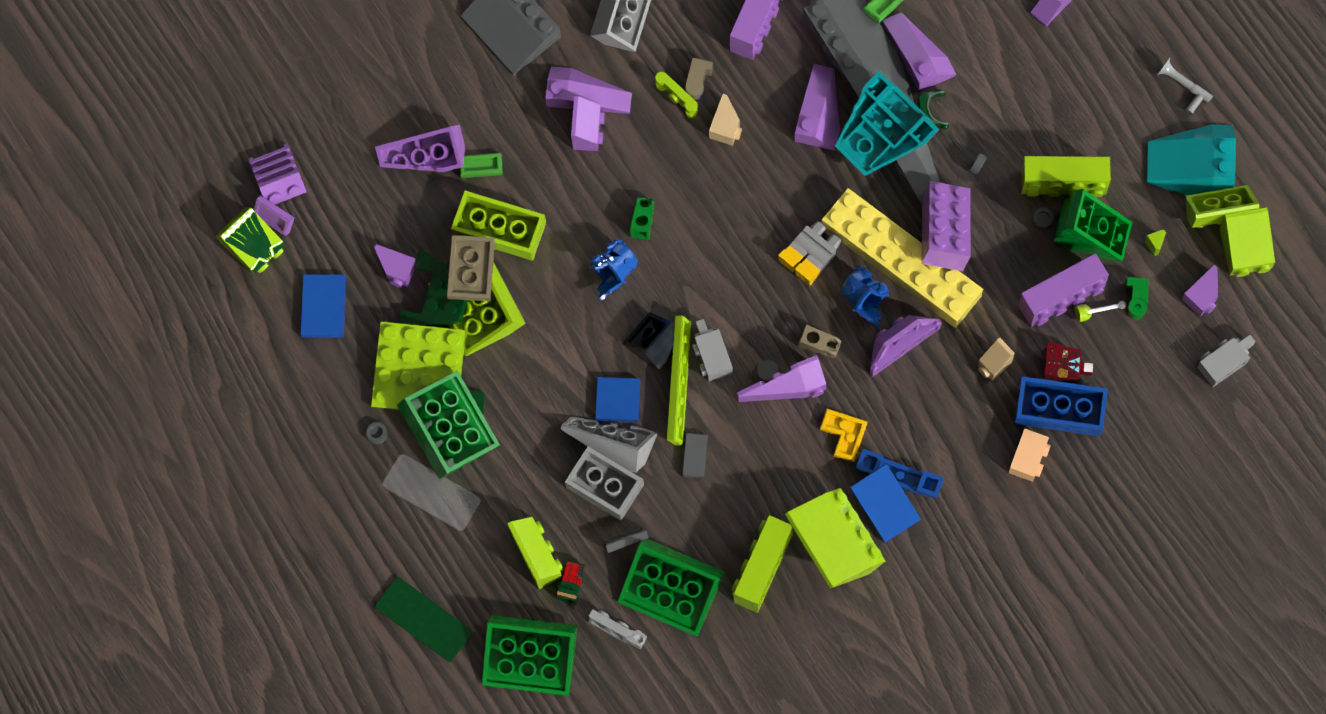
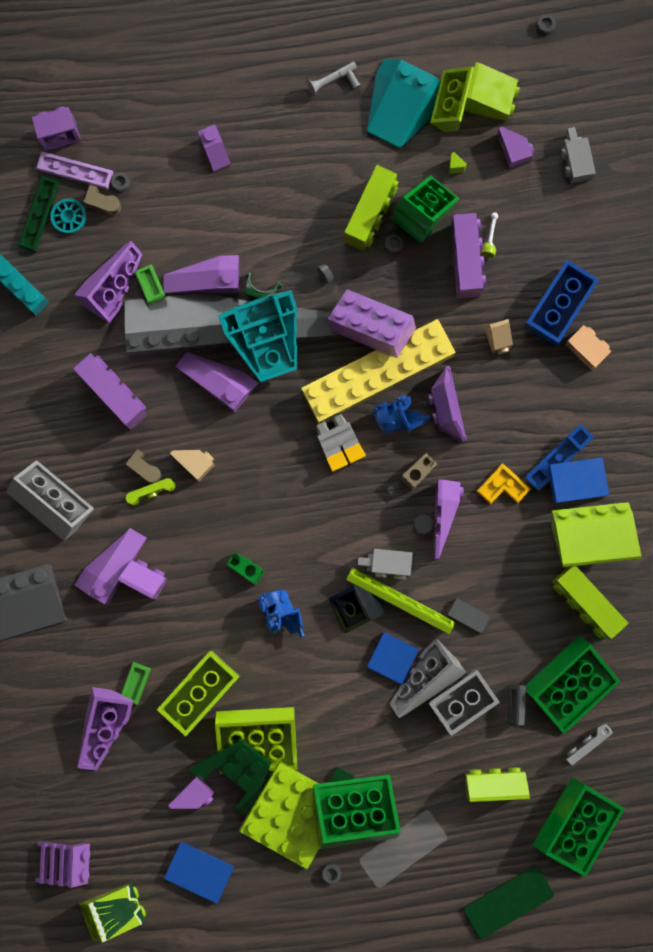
camera: 70 degrees left, 10 degrees up
medium lavender tile [253,196,294,236] -> none
dark tan plate [447,235,495,301] -> none
leg [557,561,586,605] -> none
dark red torso [1043,342,1093,384] -> none
green leg [1125,277,1149,320] -> none

